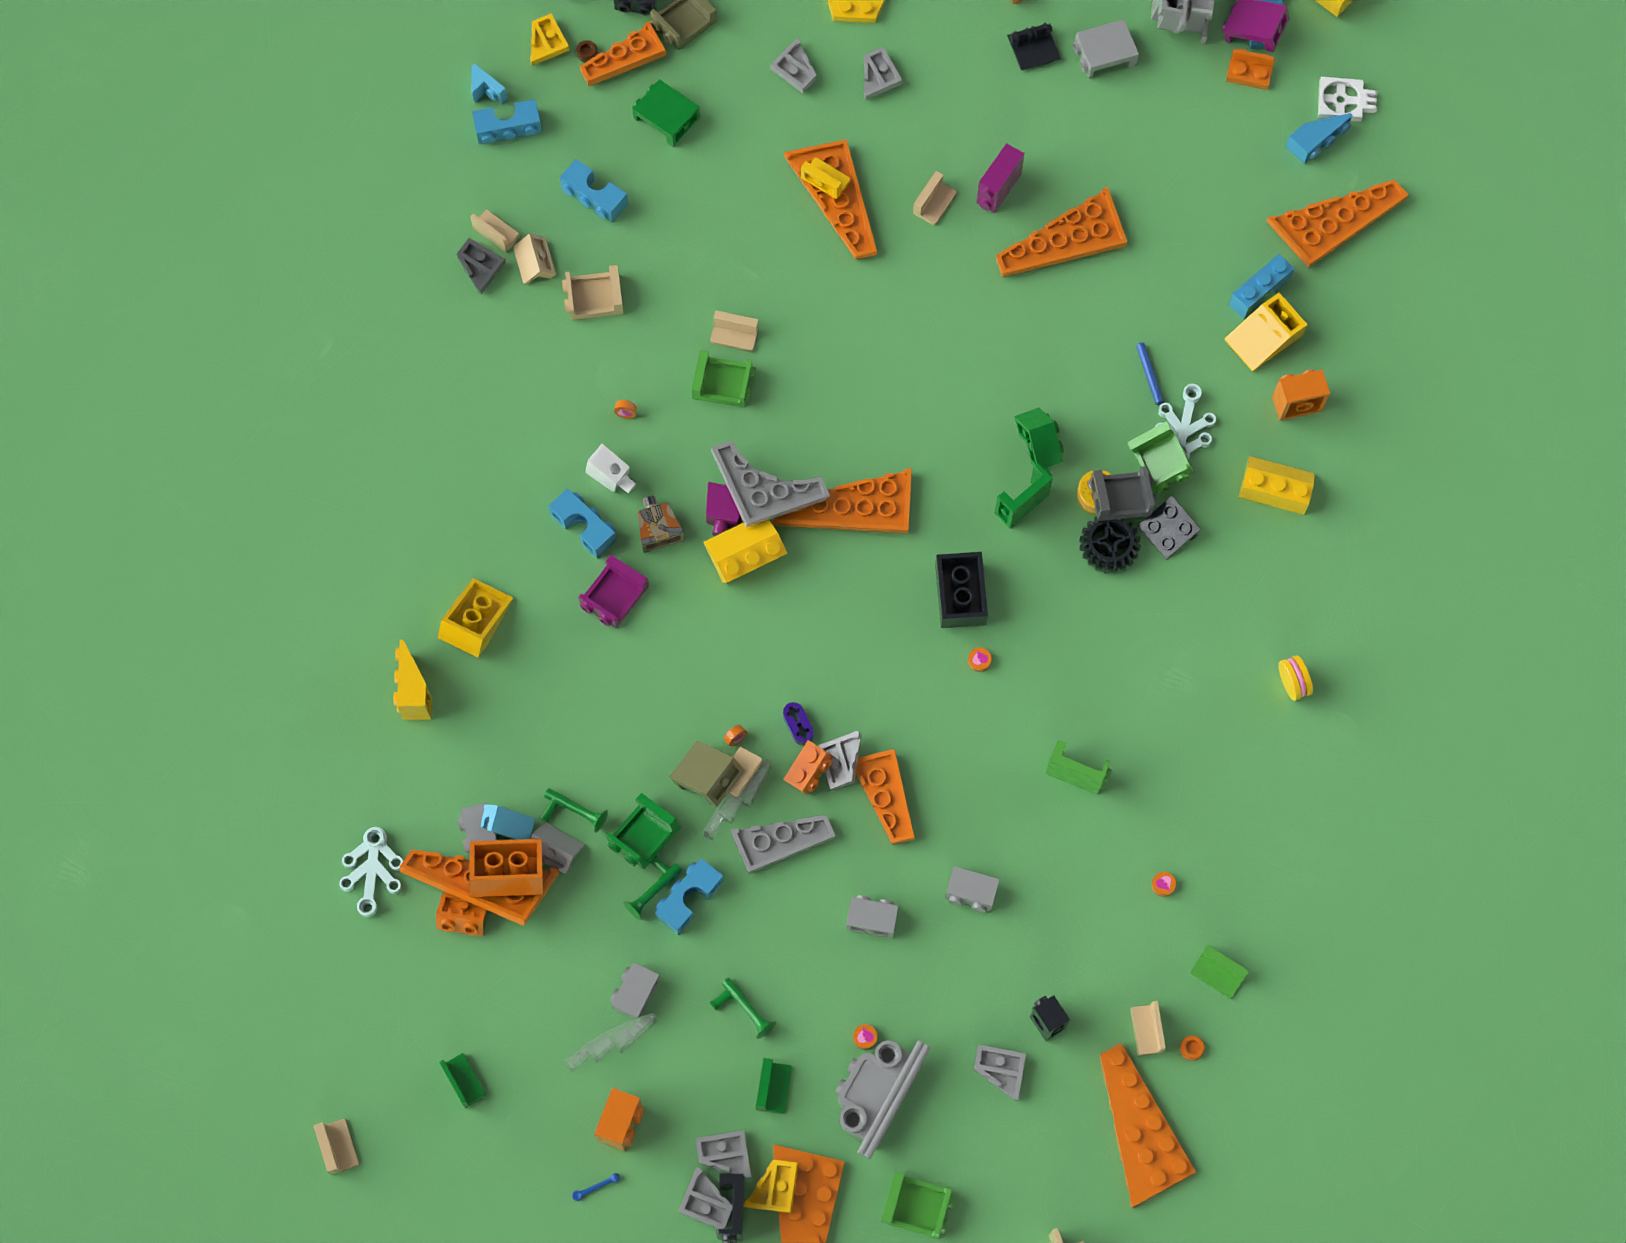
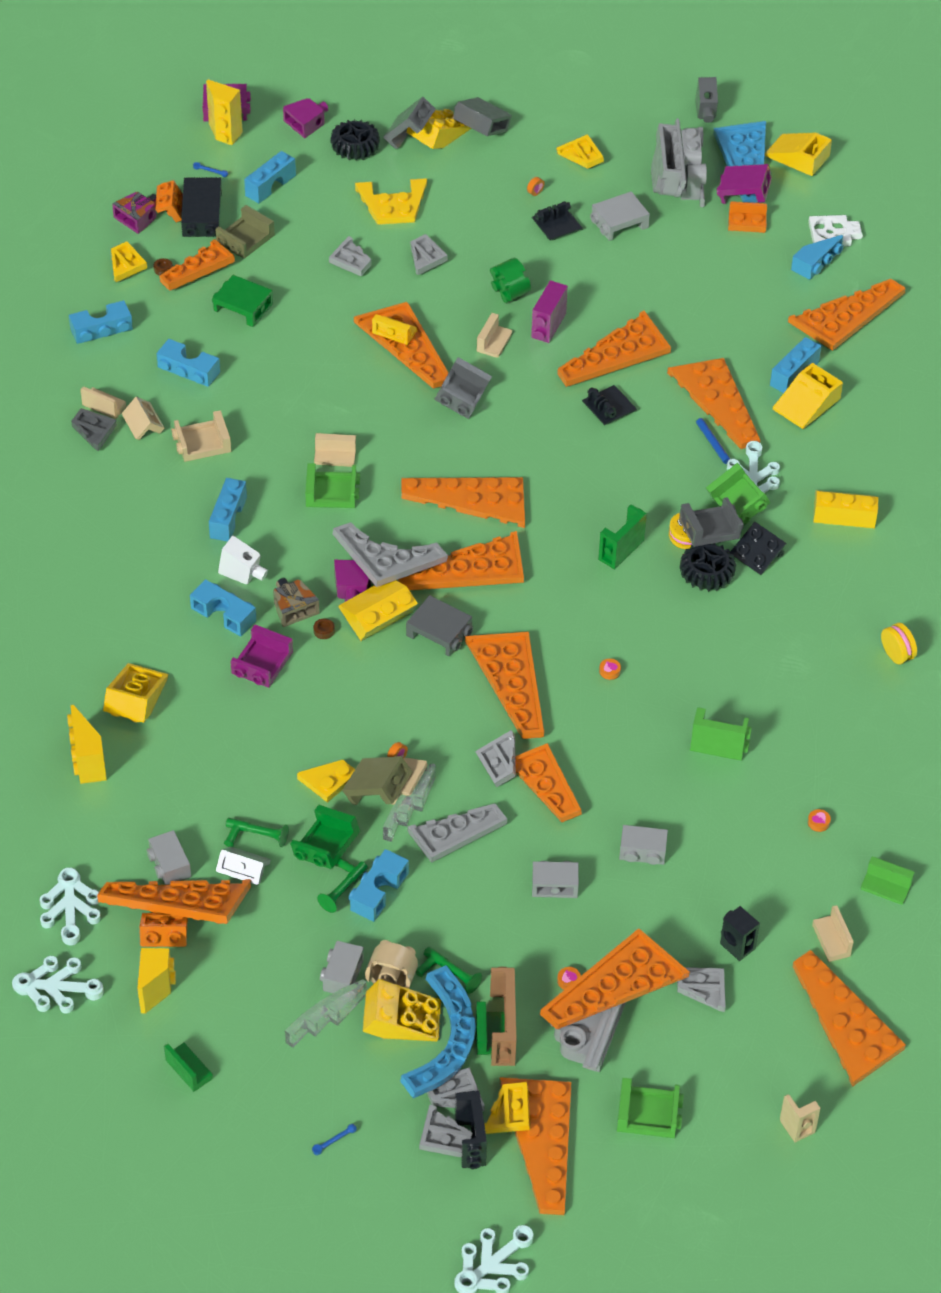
camera: 10 degrees left, 20 degrees down
tan panel [313,1119,359,1175] -> none
orange brick [470,839,543,897] -> none
medium azure slope [471,63,507,104] -> none
medium azure hinge [481,805,535,840] -> none
orange brick [594,1088,645,1152] -> none
orange tile [614,400,637,419] -> none
dark purple beam [783,702,814,746] -> none
orange bracket [783,740,833,795] -> none
black brick [935,552,988,628] -> none
green brick [1014,408,1064,468] -> none
orange tile [1180,1035,1205,1061] -> none
orange brick [1272,369,1330,421] -> none
none -> light aqua plant [12,956,104,1014]
none -> yellow slope [137,948,176,1013]
none -> dark azure arch [209,477,247,542]
none -> yellow wing [297,759,355,803]
none -> reddish brown tile [313,618,335,639]
none -> yellow slope [363,979,441,1041]
none -> tan brick [365,940,418,989]
none -> dark azure plate [400,965,475,1099]
none -> orange wing [401,477,525,528]
none -> dark grey panel [406,595,473,657]
none -> dark grey panel [434,357,492,419]
none -> orange wing [465,632,544,739]
none -> green brick [490,257,531,303]
none -> medium nougat panel [490,966,516,1066]
none -> orange wing [540,928,690,1029]
none -> black hinge [582,385,637,425]
none -> orange wing [667,358,761,449]

